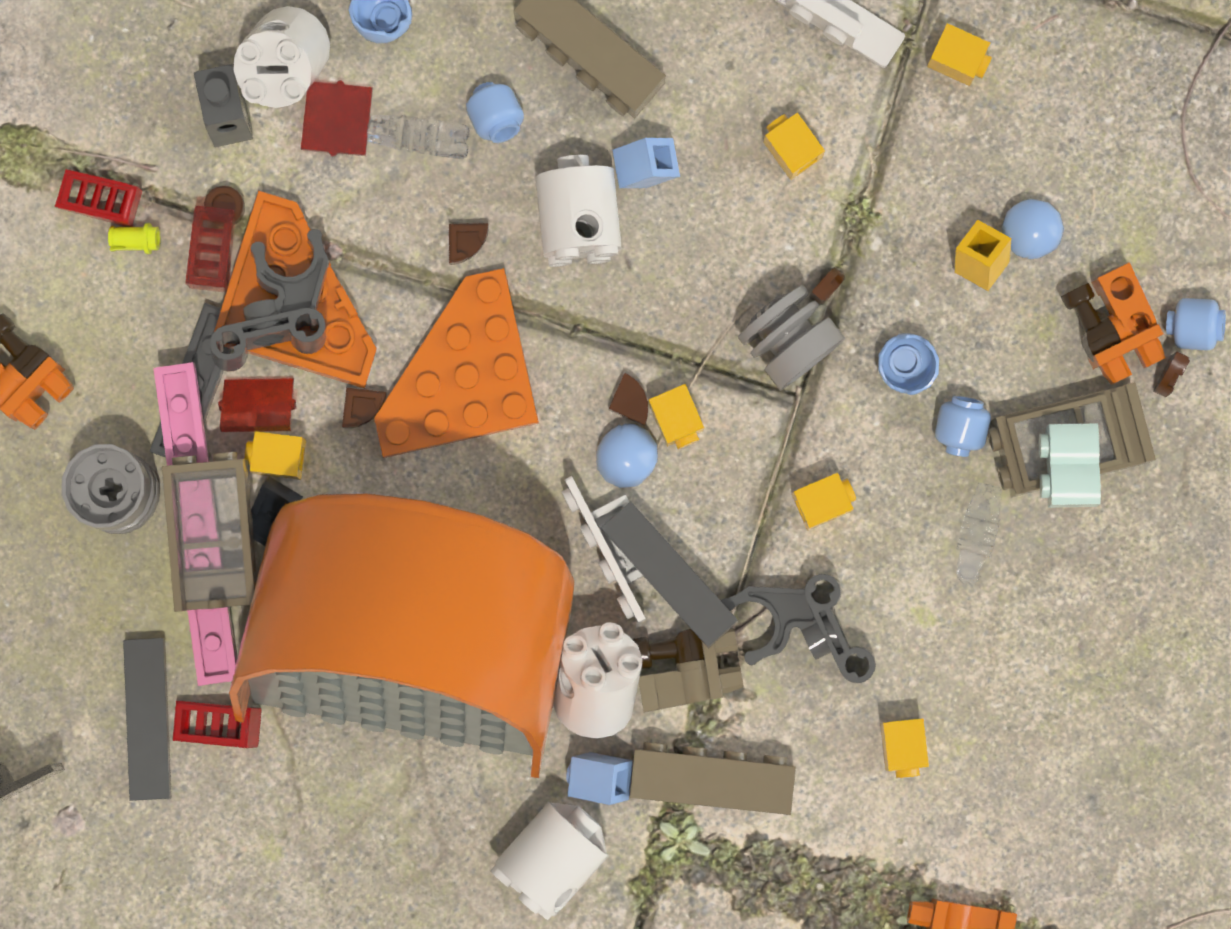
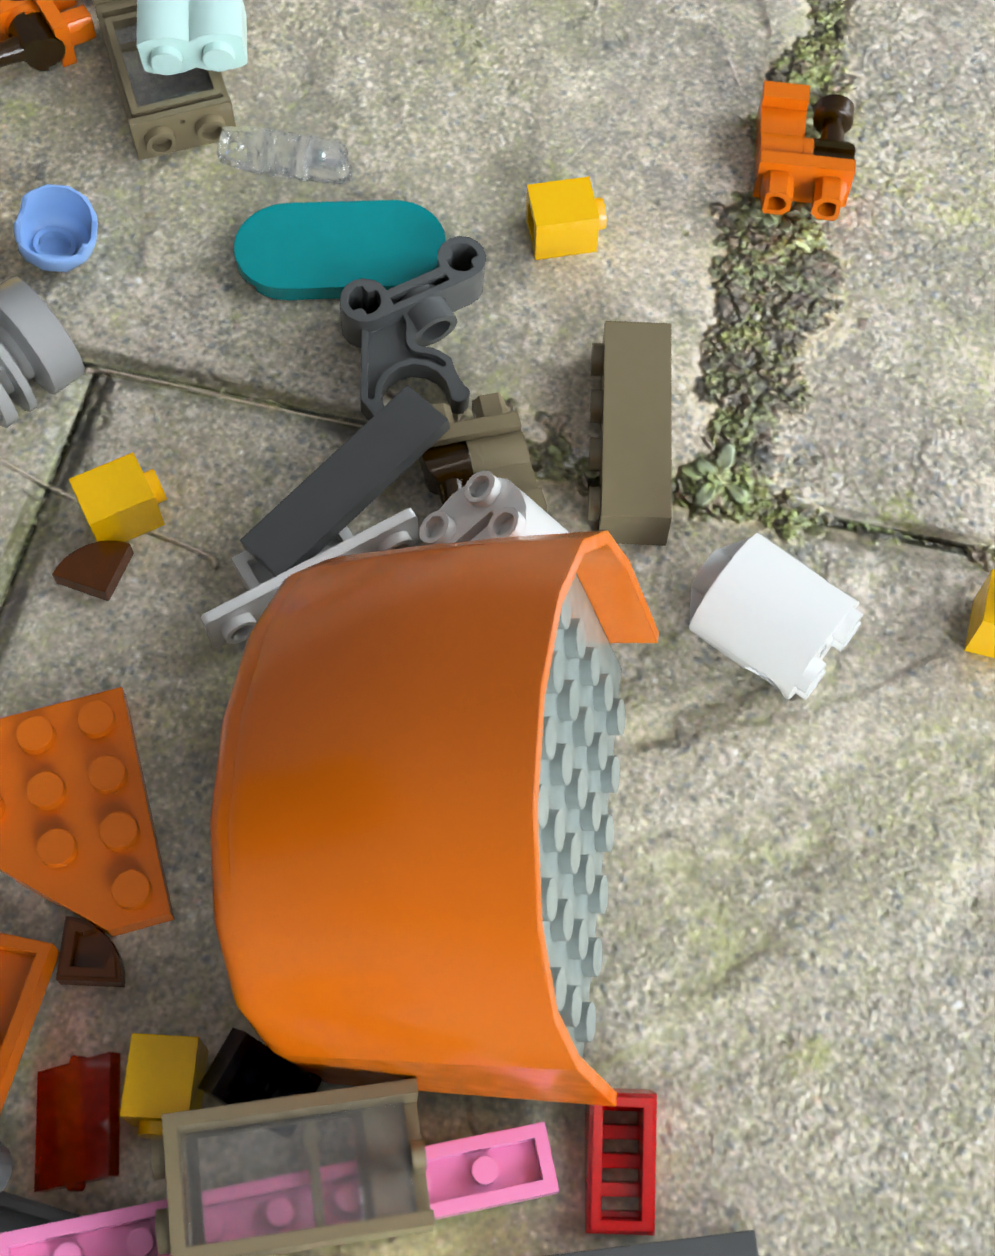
camera: 95 degrees left, 20 degrees down
light blue brick [566,752,633,805] -> none
light blue hair [596,423,658,488] -> none
yellow brick [791,473,857,531] -> none
light blue head [935,396,991,457] -> none
none -> teal tile [234,200,446,300]

